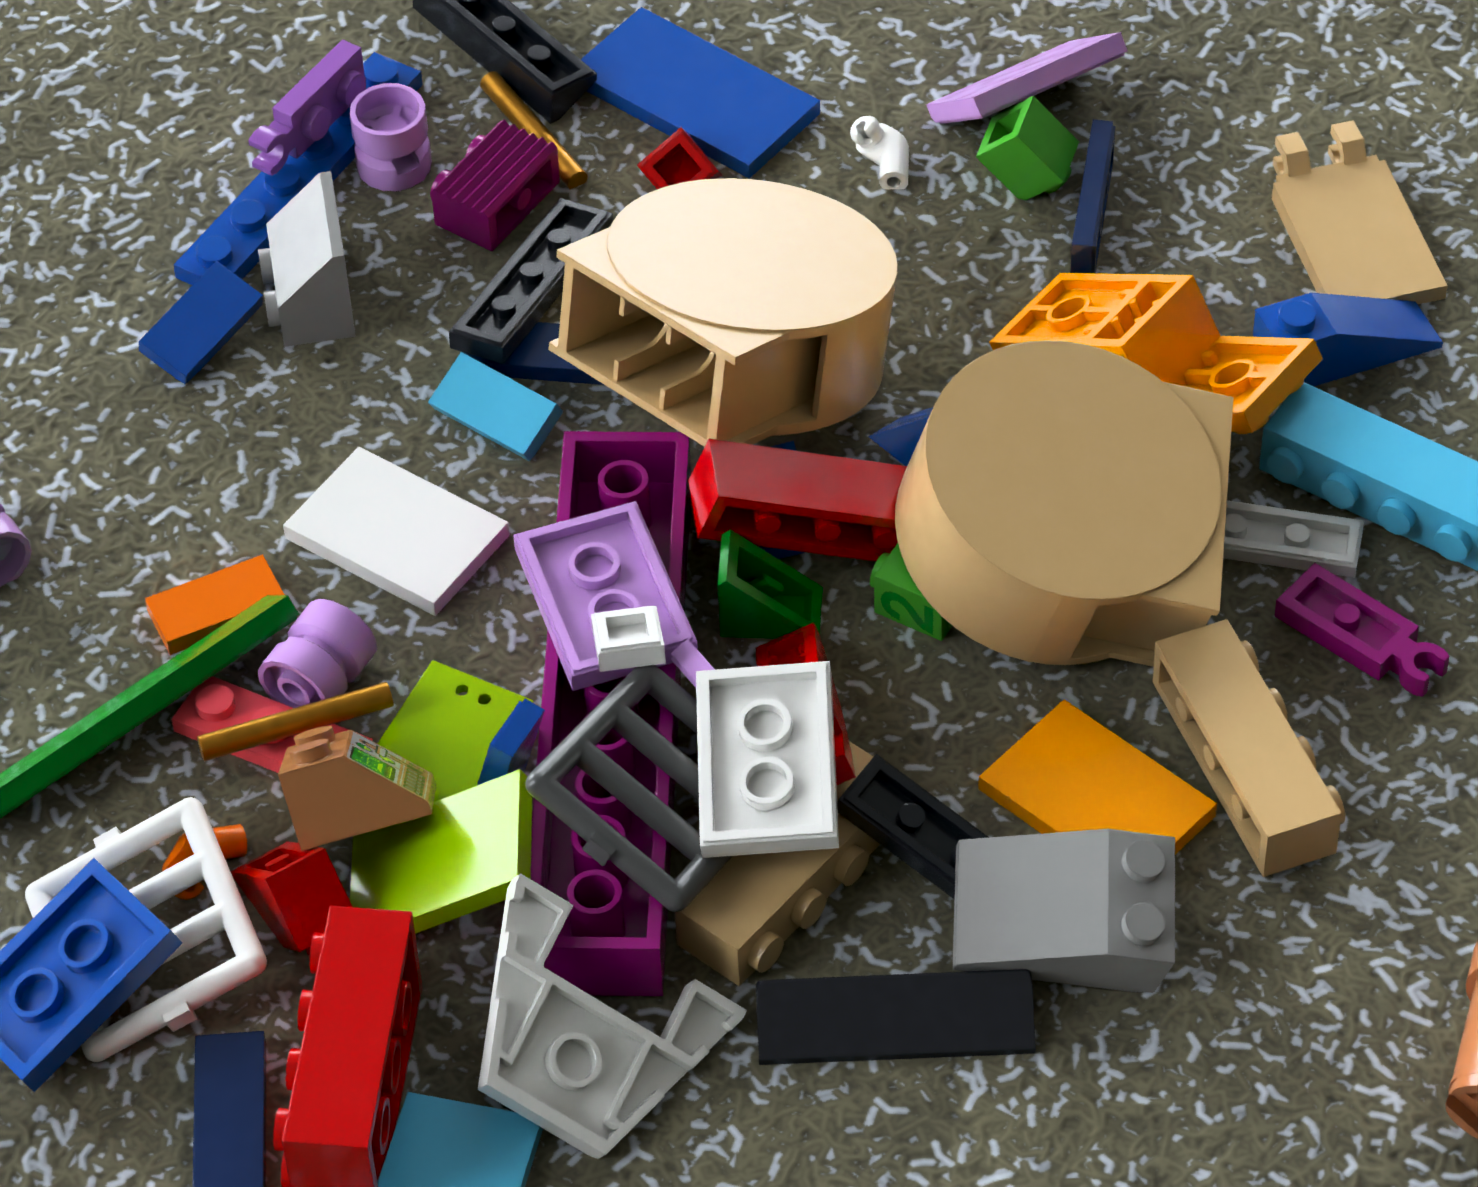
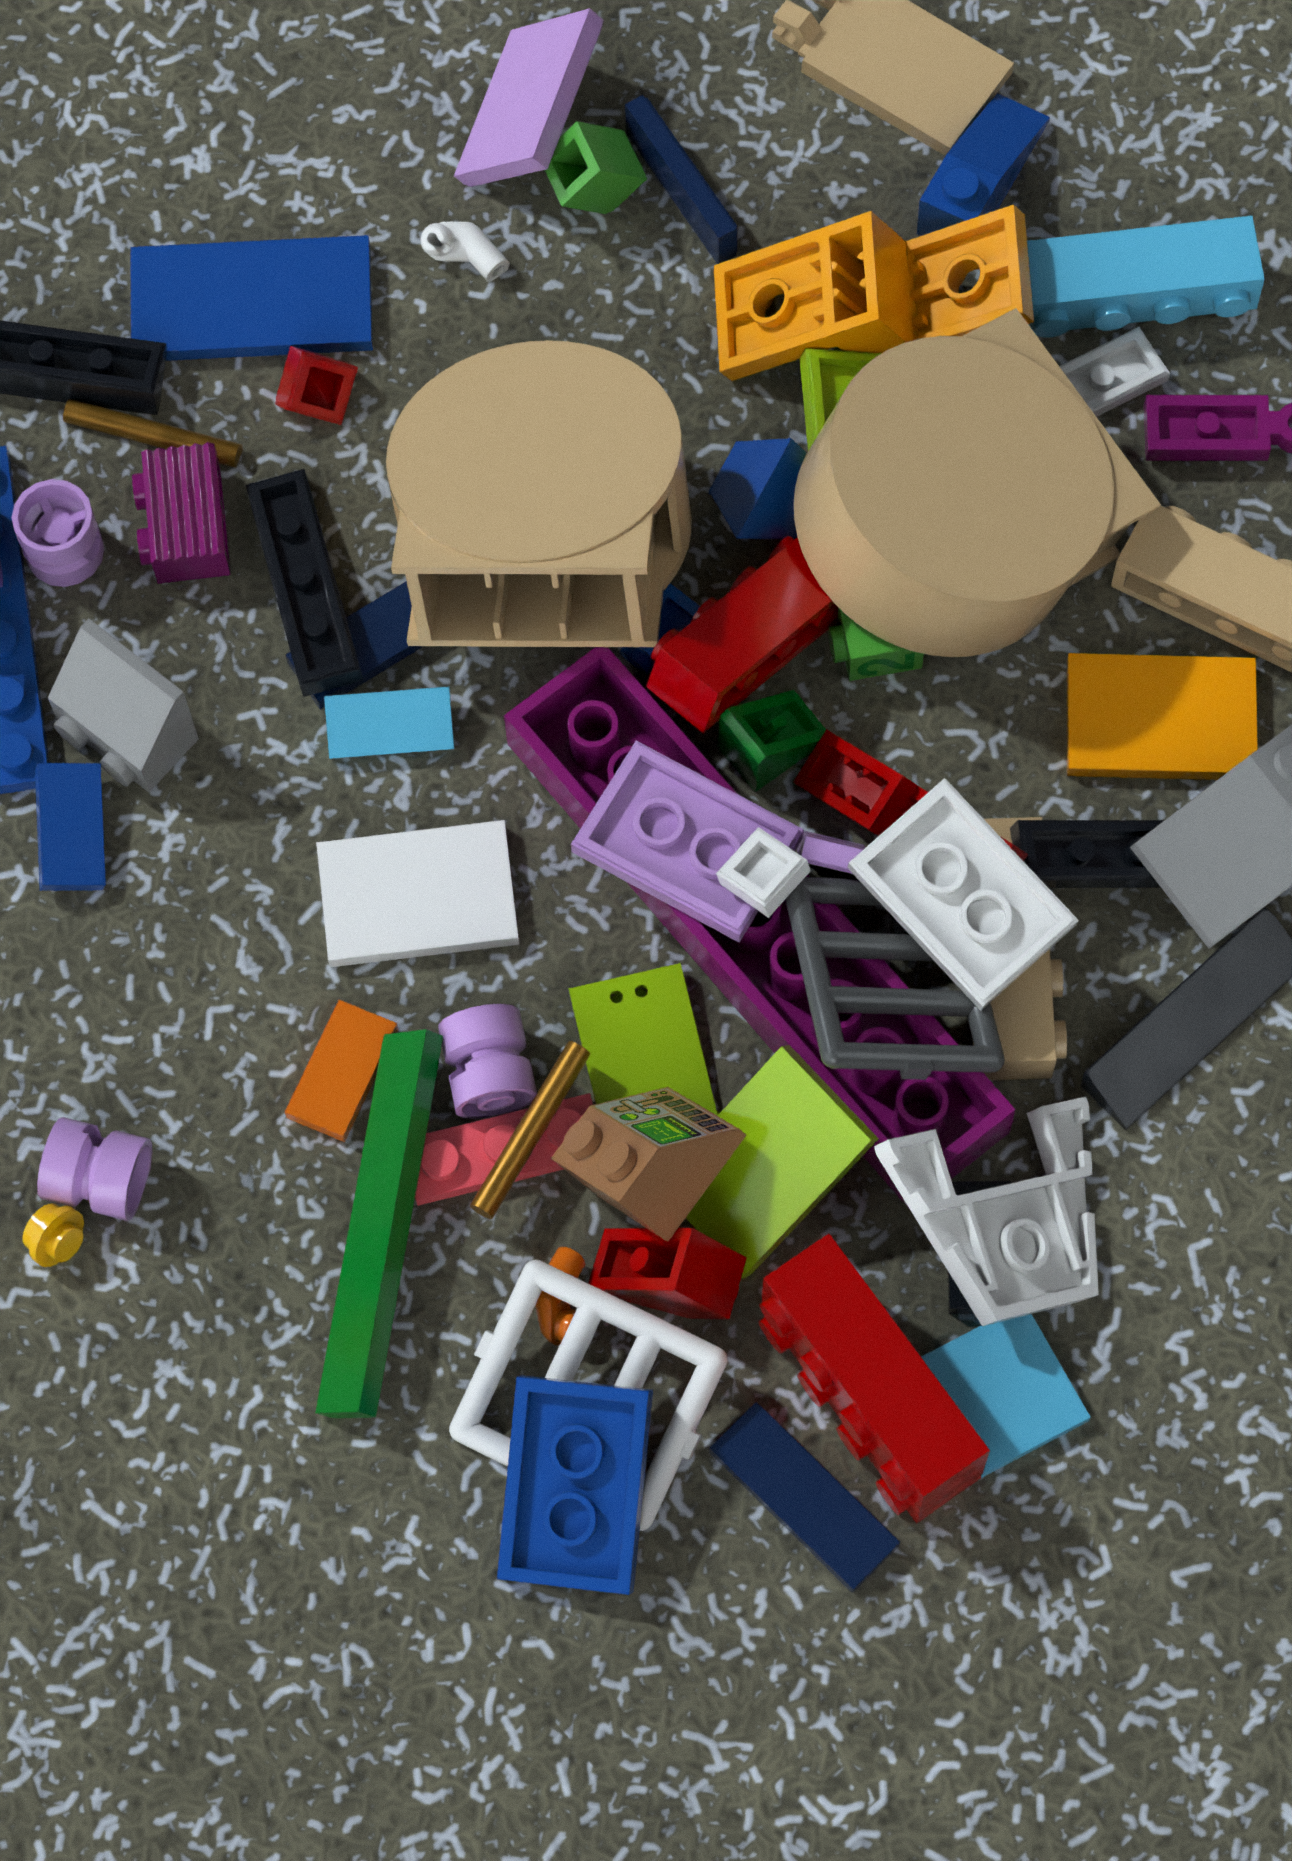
camera: 40 degrees left, 20 degrees up
blue tile [477,698,545,785] -> none

